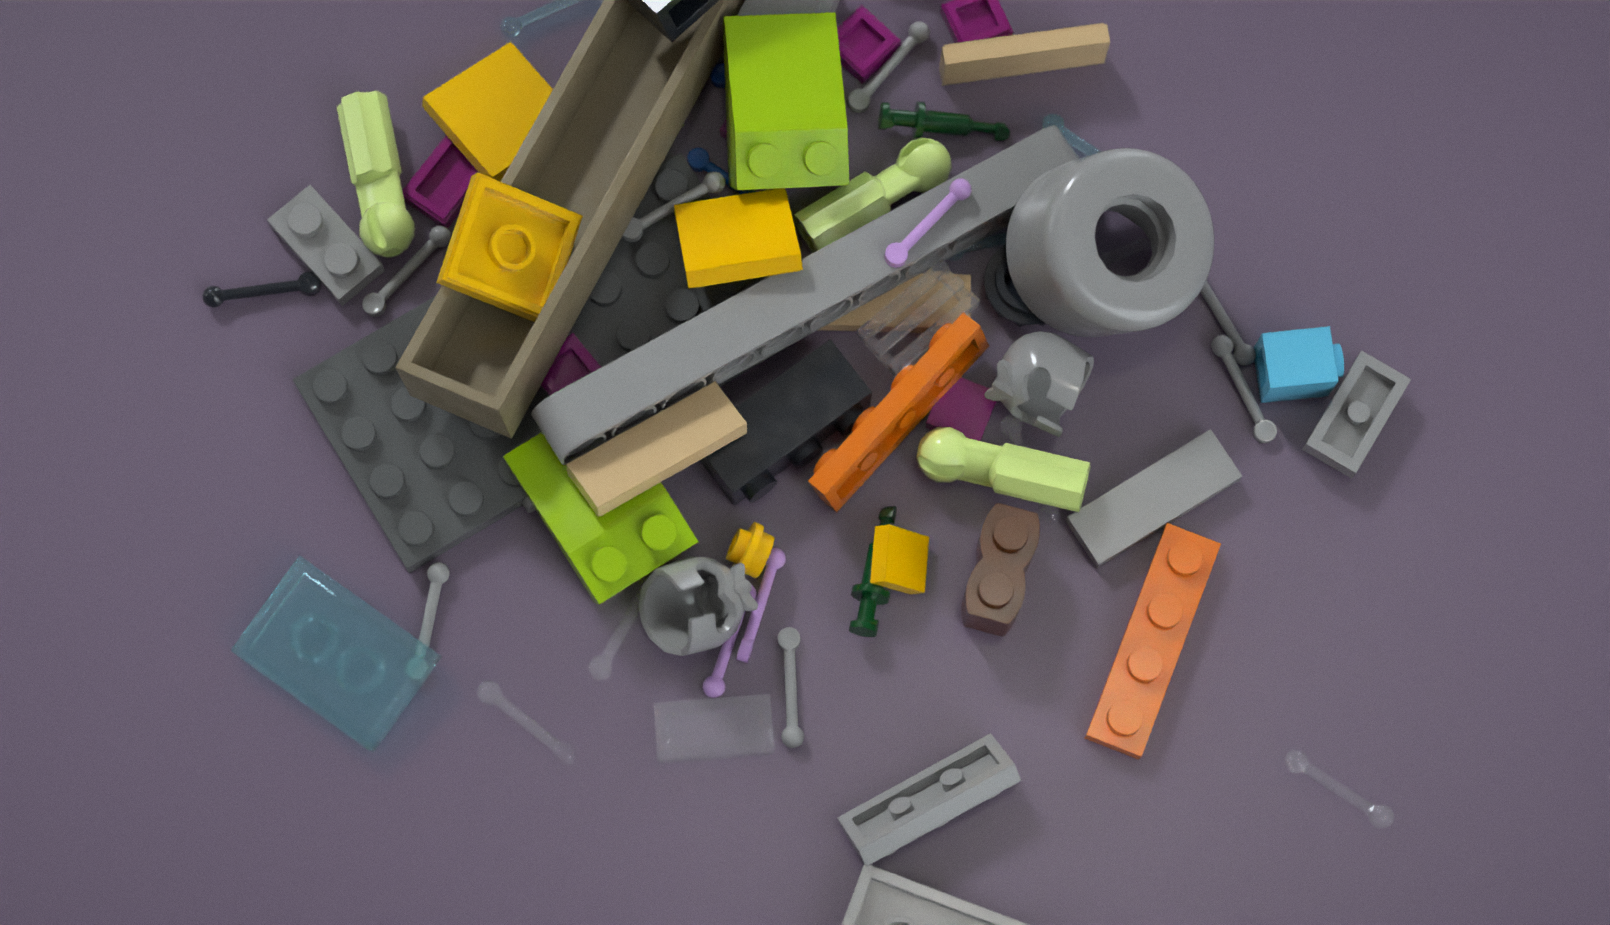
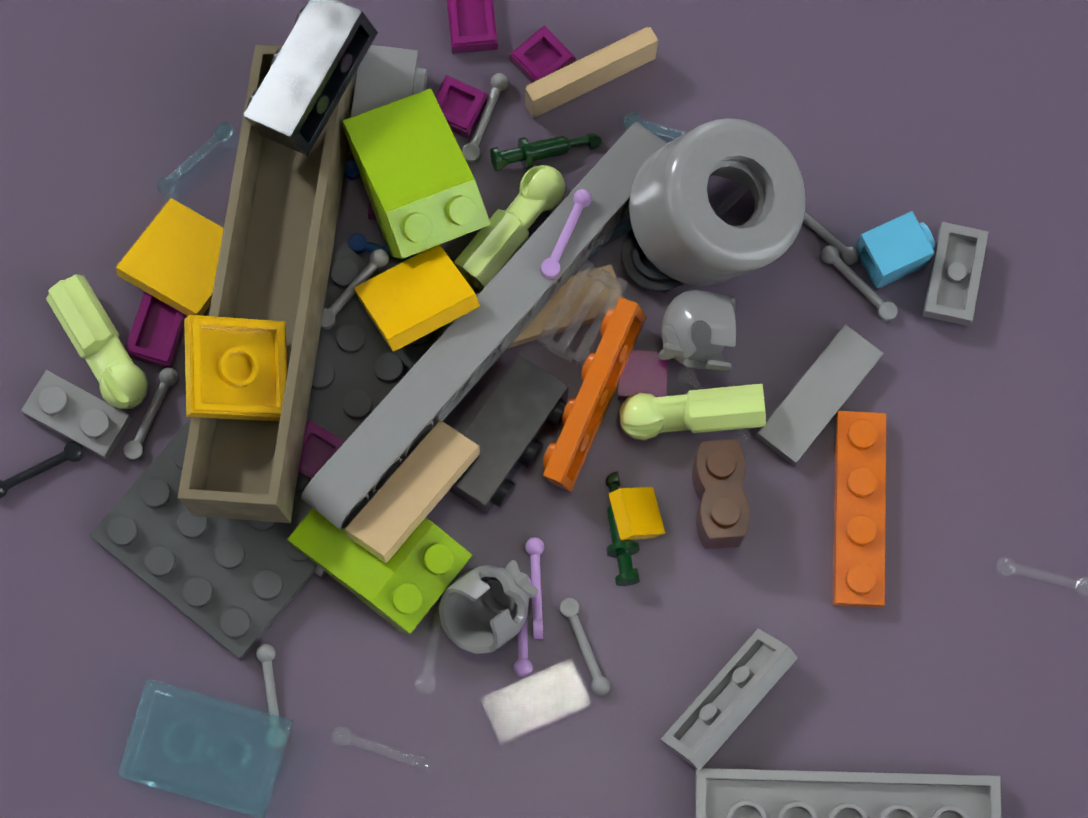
camera: 20 degrees left, 0 degrees up
yellow plate [726,522,774,579] -> none

